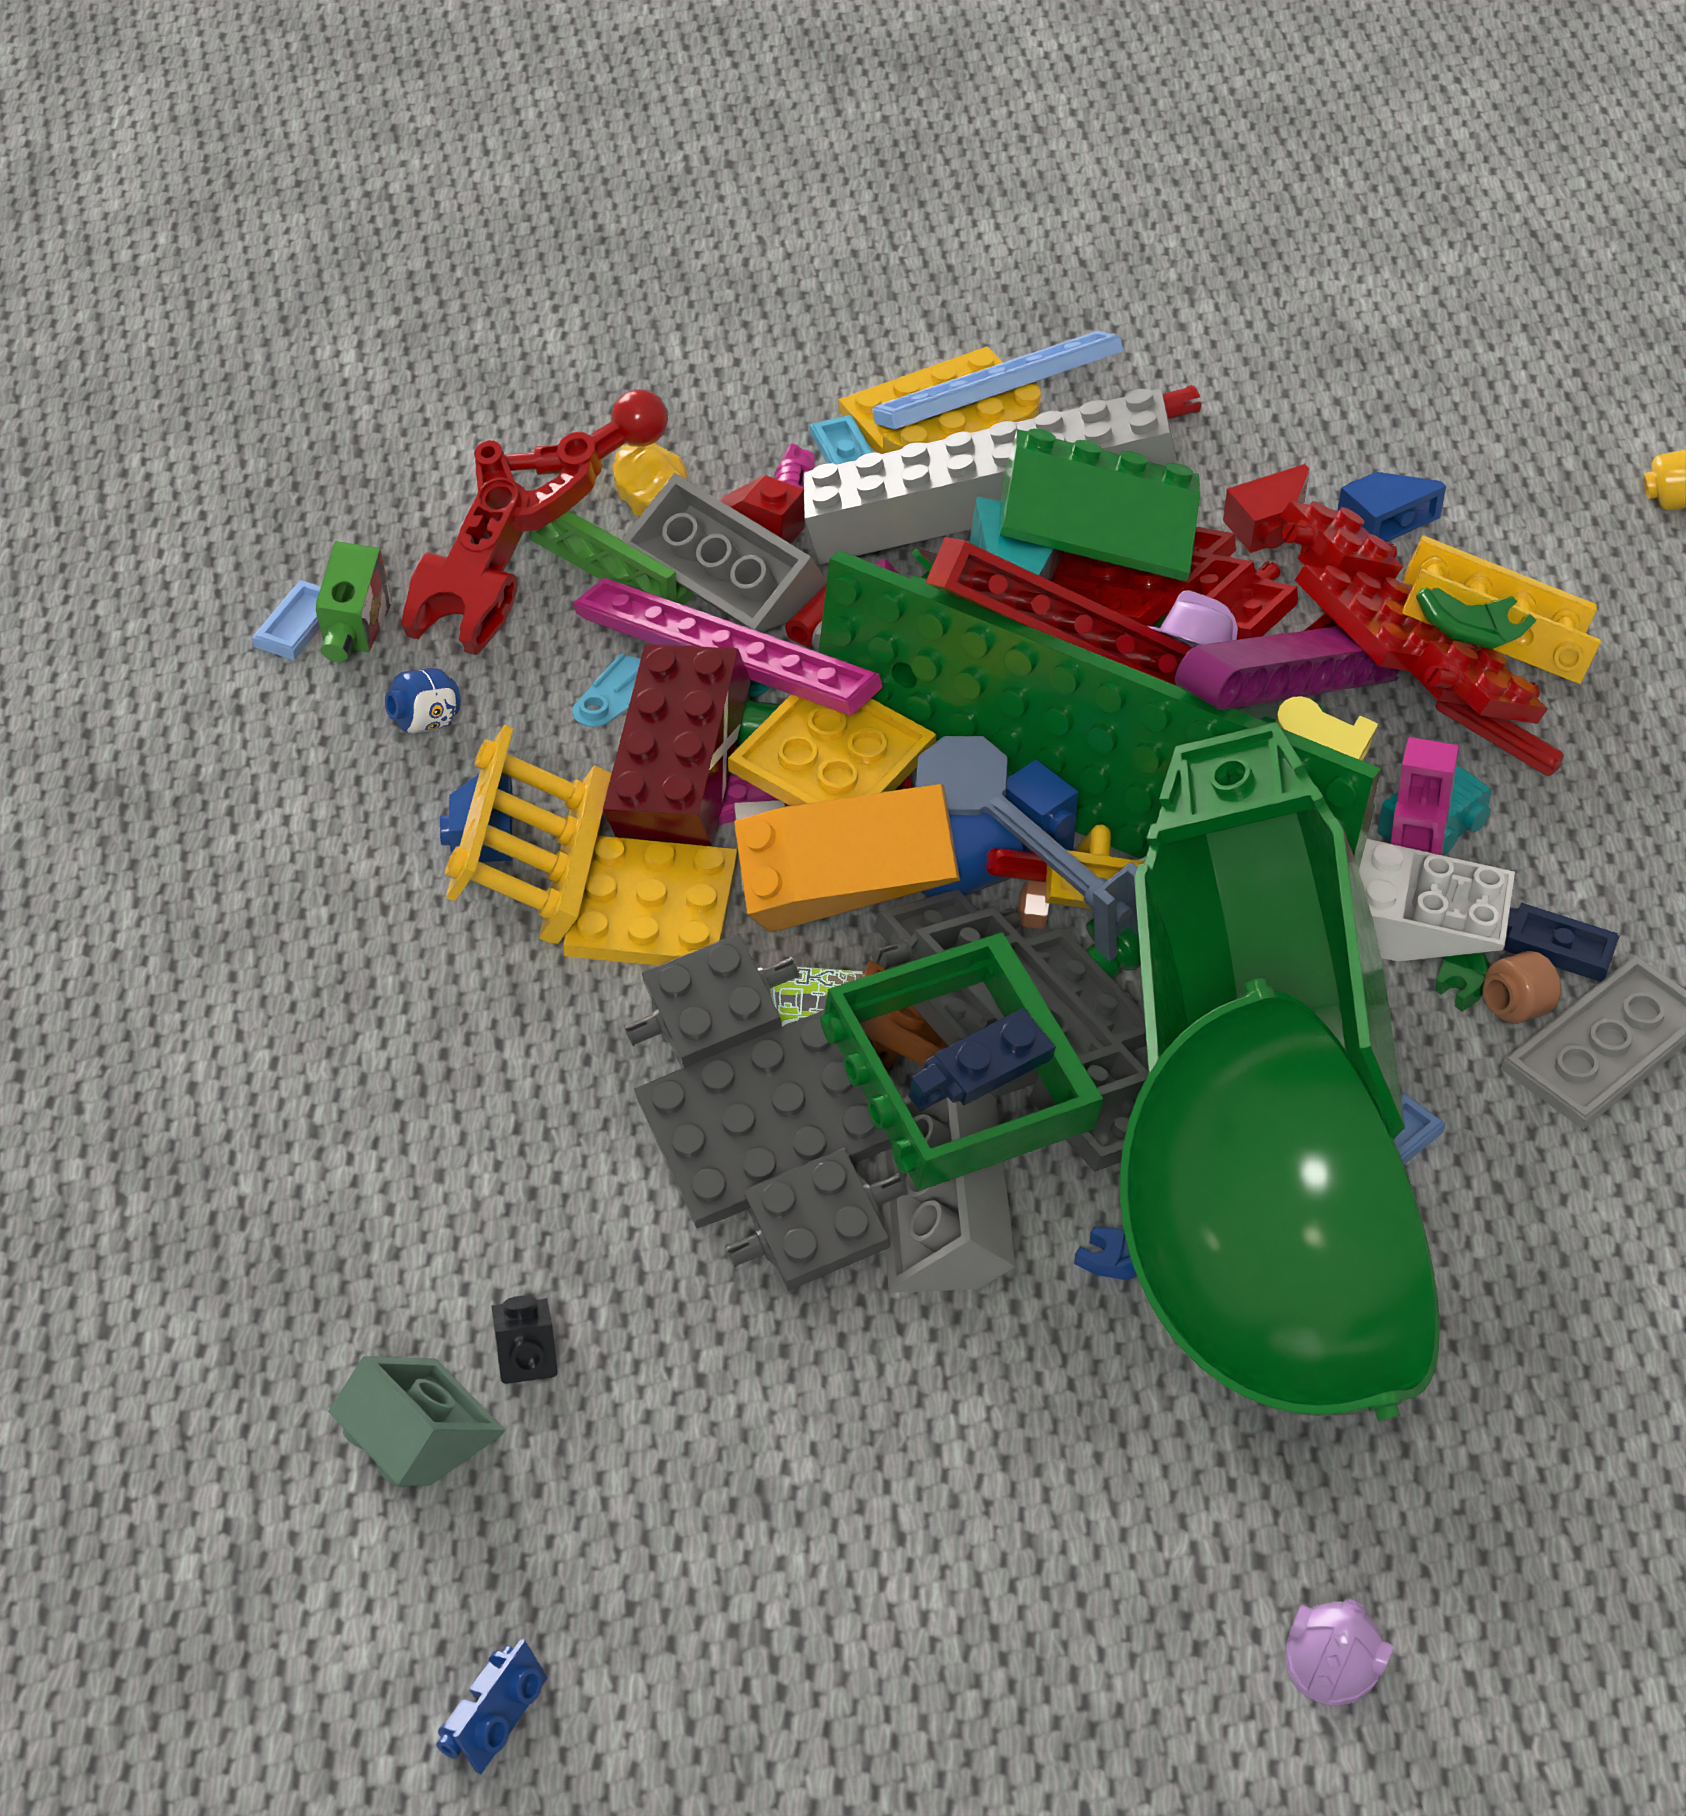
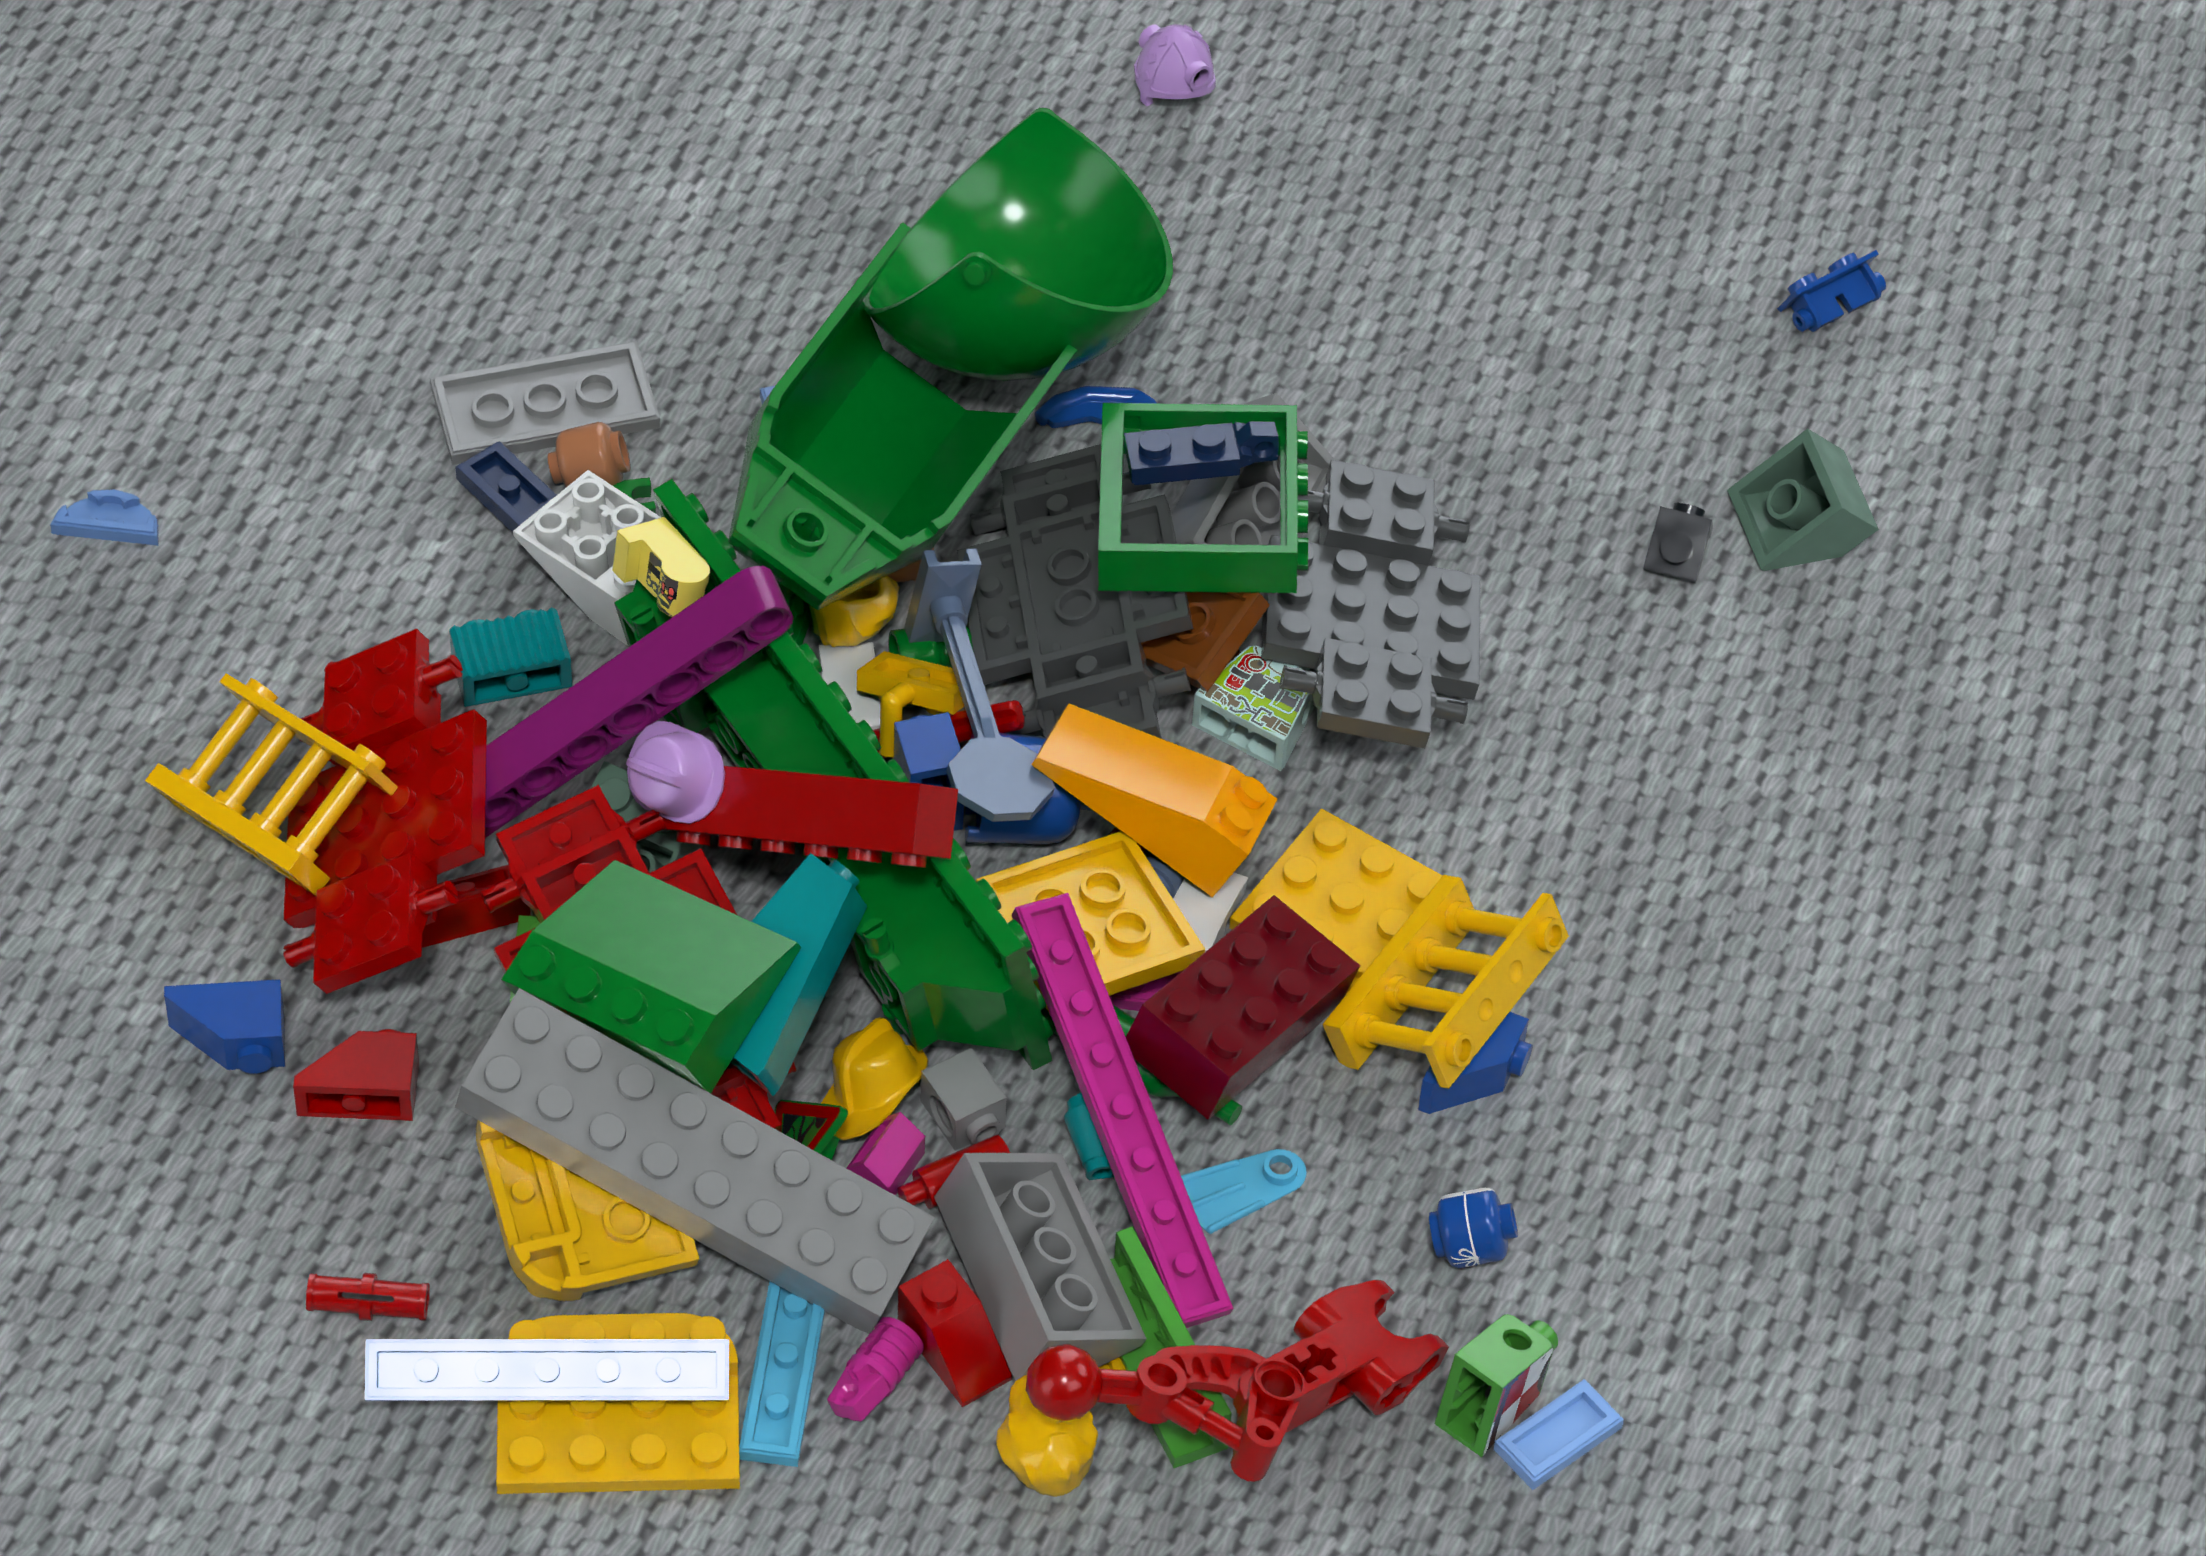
camera: 155 degrees left, 5 degrees up
dark pink slope [1391,737,1459,855] -> none
green piece [1416,587,1537,649] -> none

